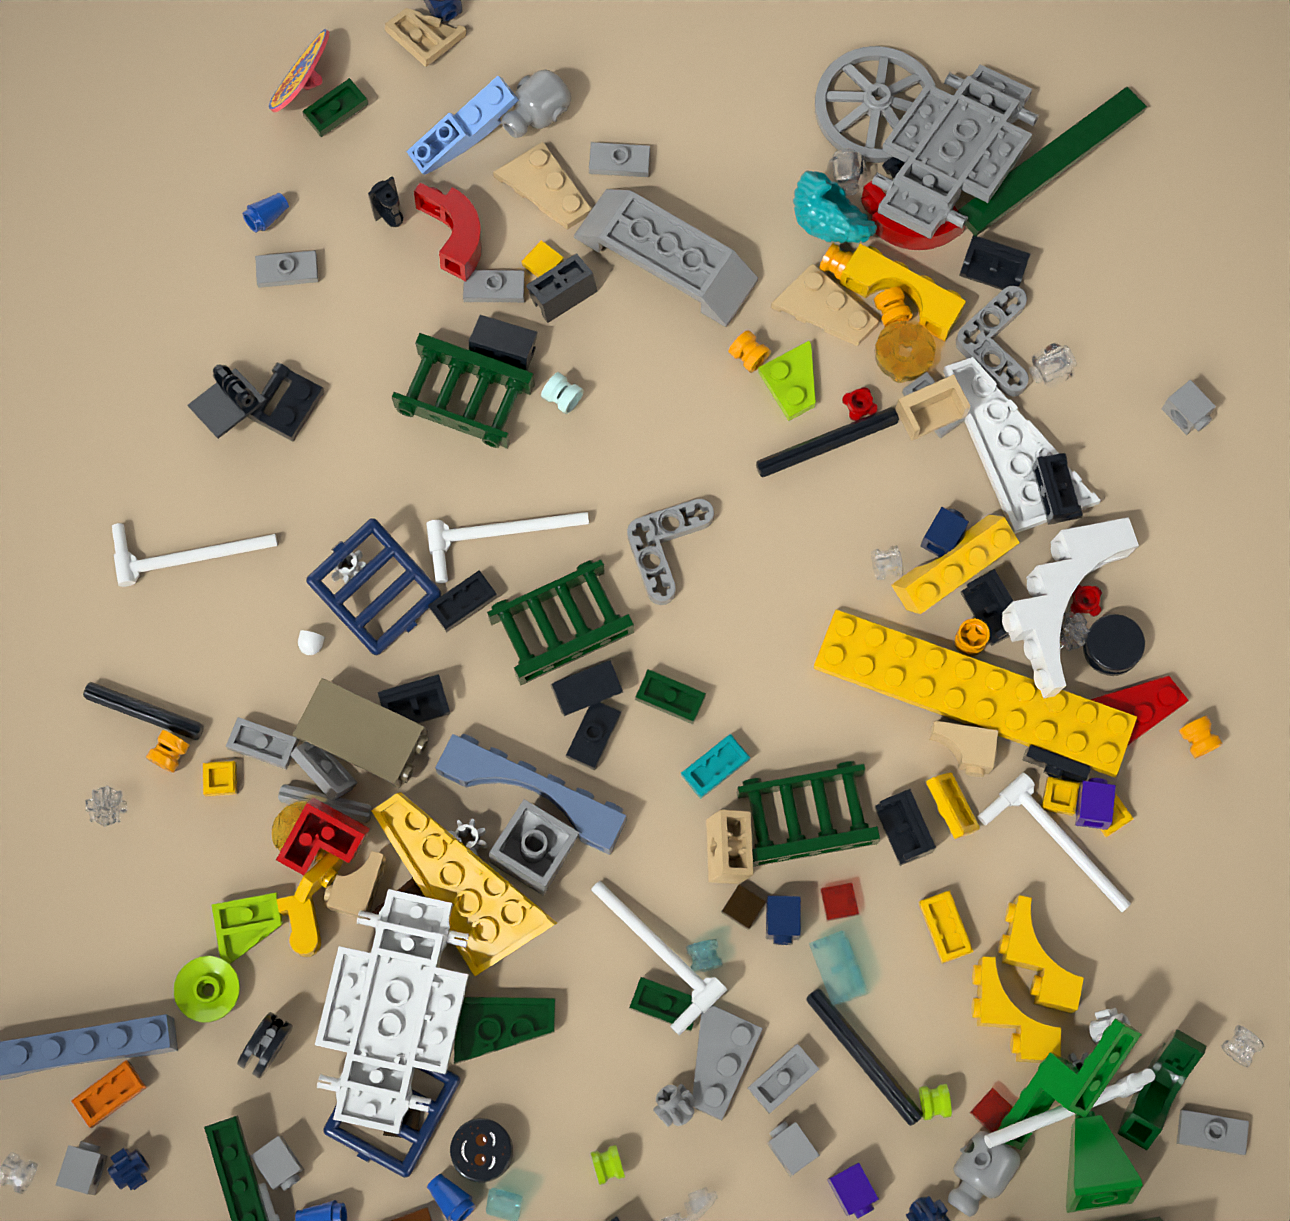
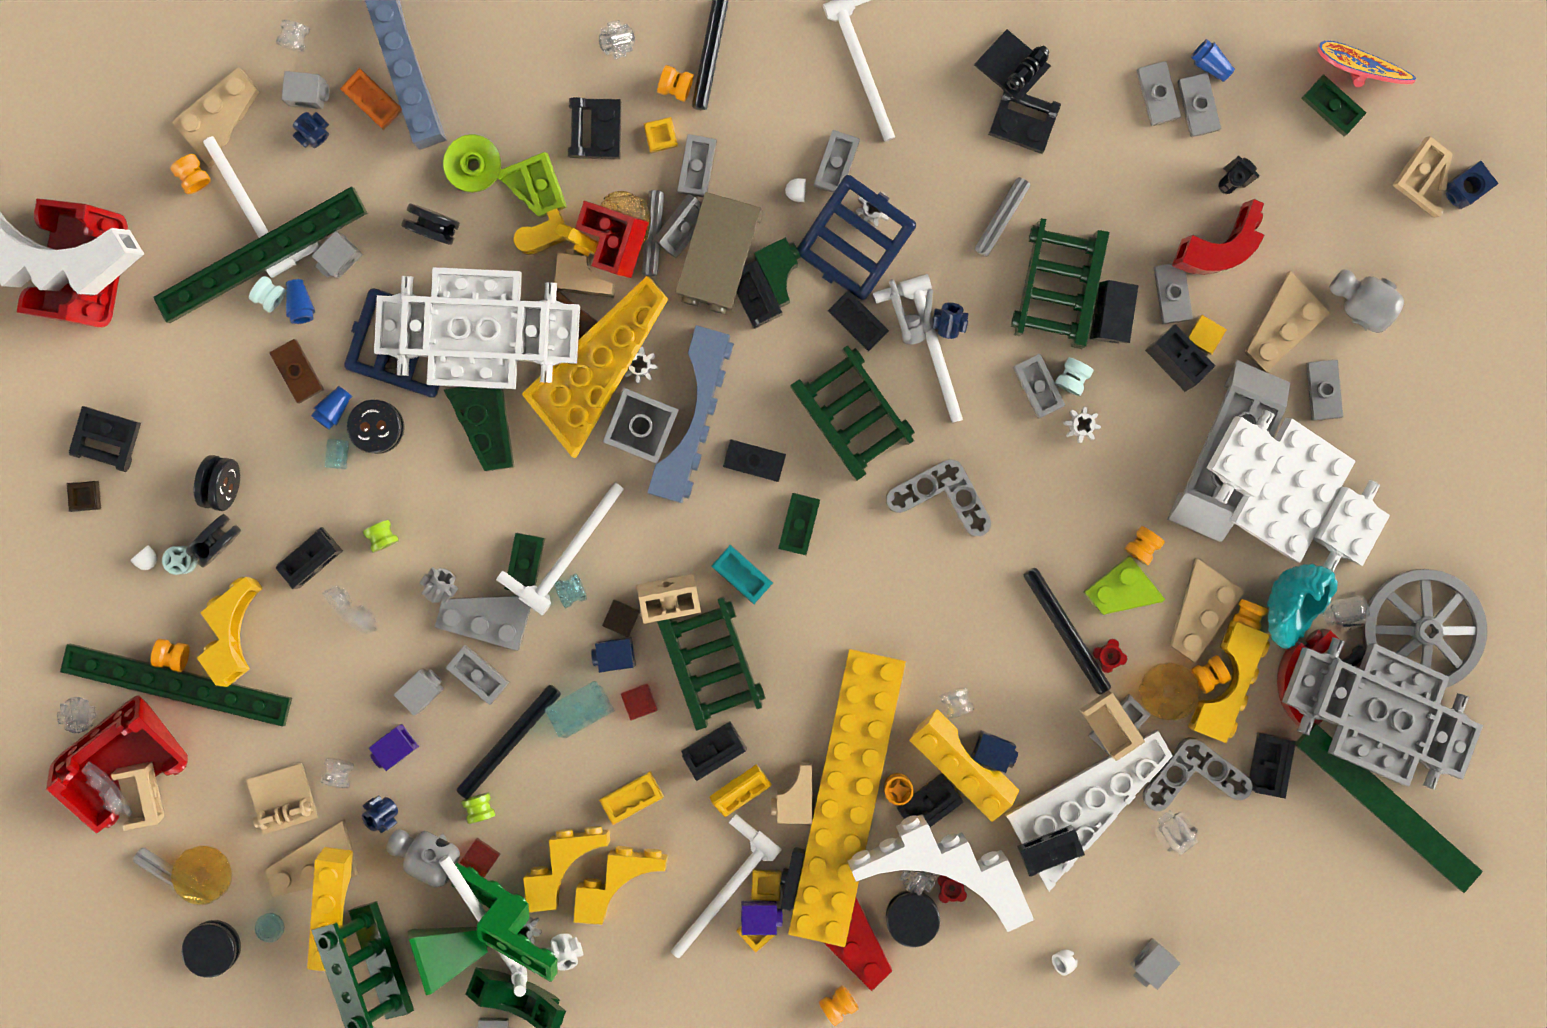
camera: 80 degrees right, 15 degrees up
light blue slope [406,76,519,175] -> none
black hinge [550,660,623,716] -> none
none -> black plate [568,97,622,159]
none -> dark green arch [754,237,801,308]
none -> light grey plate [814,130,860,193]
none -> light grey plant [889,279,933,344]
none -> dark blue gear [932,302,968,339]
none -> light grey axle [975,177,1030,256]
none -> light grey plate [1013,354,1066,419]
none -> white hinge [1052,949,1078,976]
none -> white gear [1063,407,1101,443]
none -> light grey plate [1178,73,1221,137]
none -> white piece [1207,409,1390,572]

